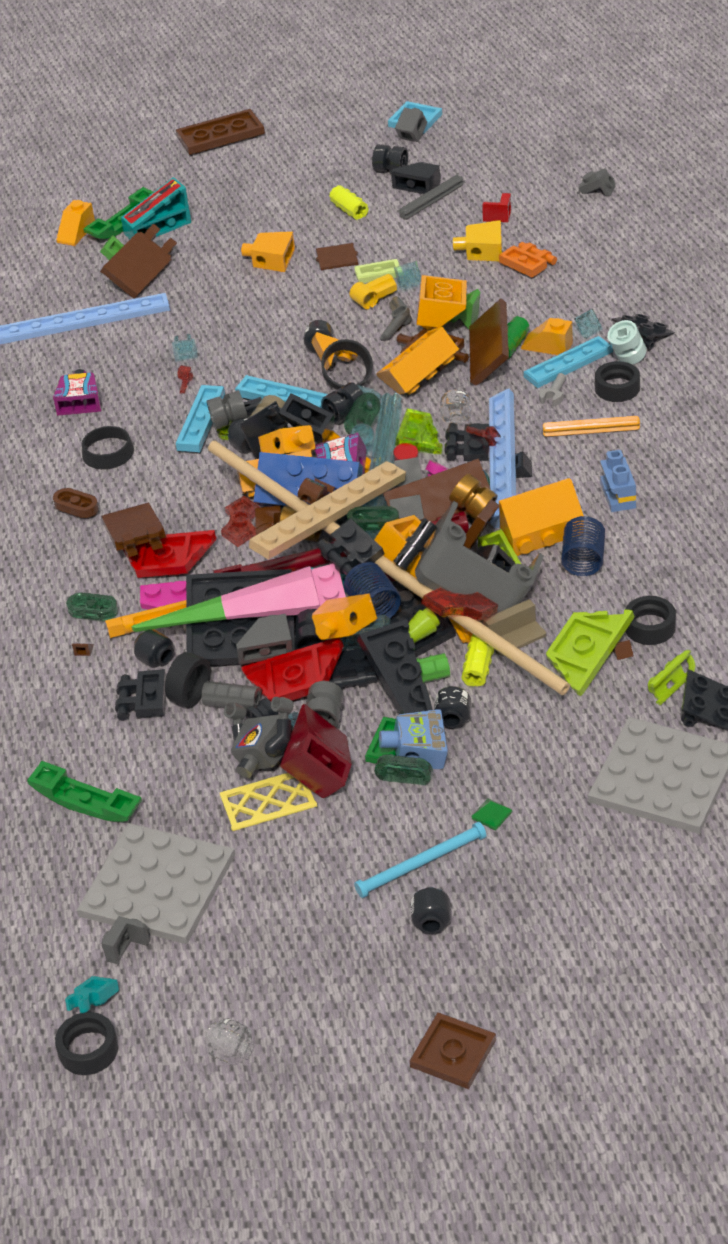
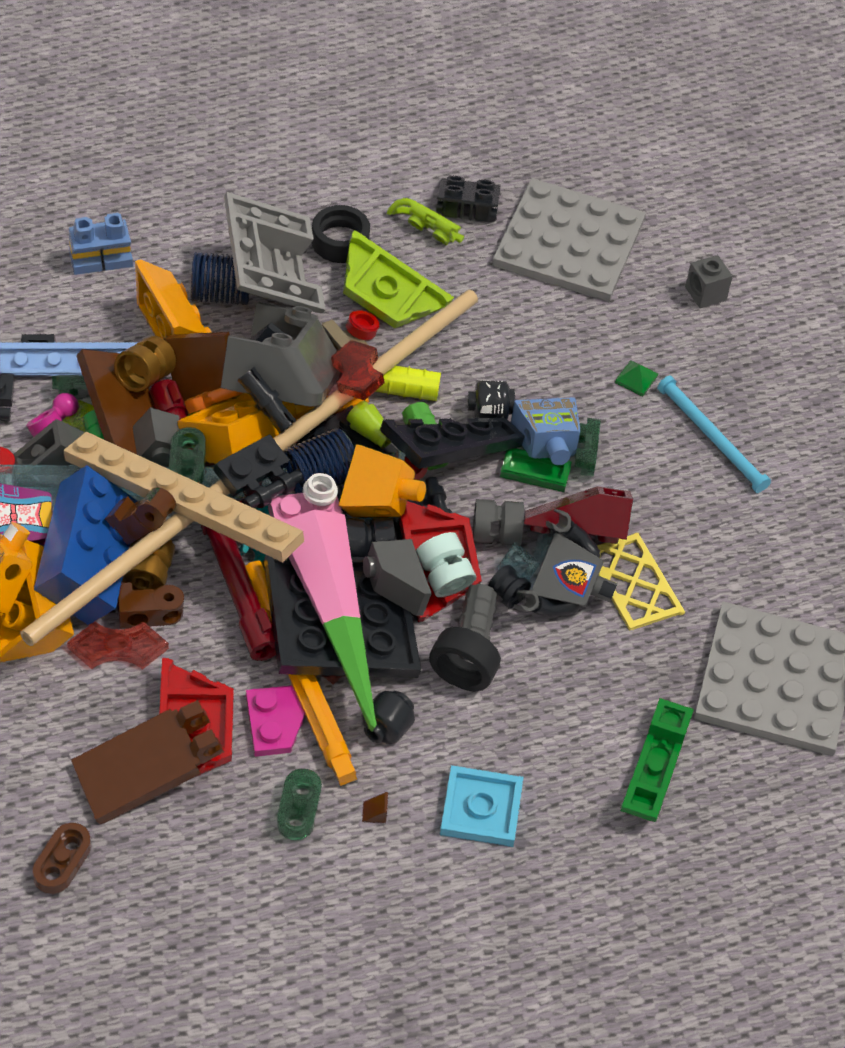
camera: 105 degrees left, 10 degrees up
black plate [115,669,166,721] -> none
black head [411,887,451,934] -> none
none -> light grey slope [224,192,326,314]
none -> white plate [303,473,338,506]
none -> red tile [346,310,379,340]
none -> light aqua wheel [416,532,477,597]
none -> medium azure tile [440,765,523,847]
none -> dark grey brick [685,255,733,308]

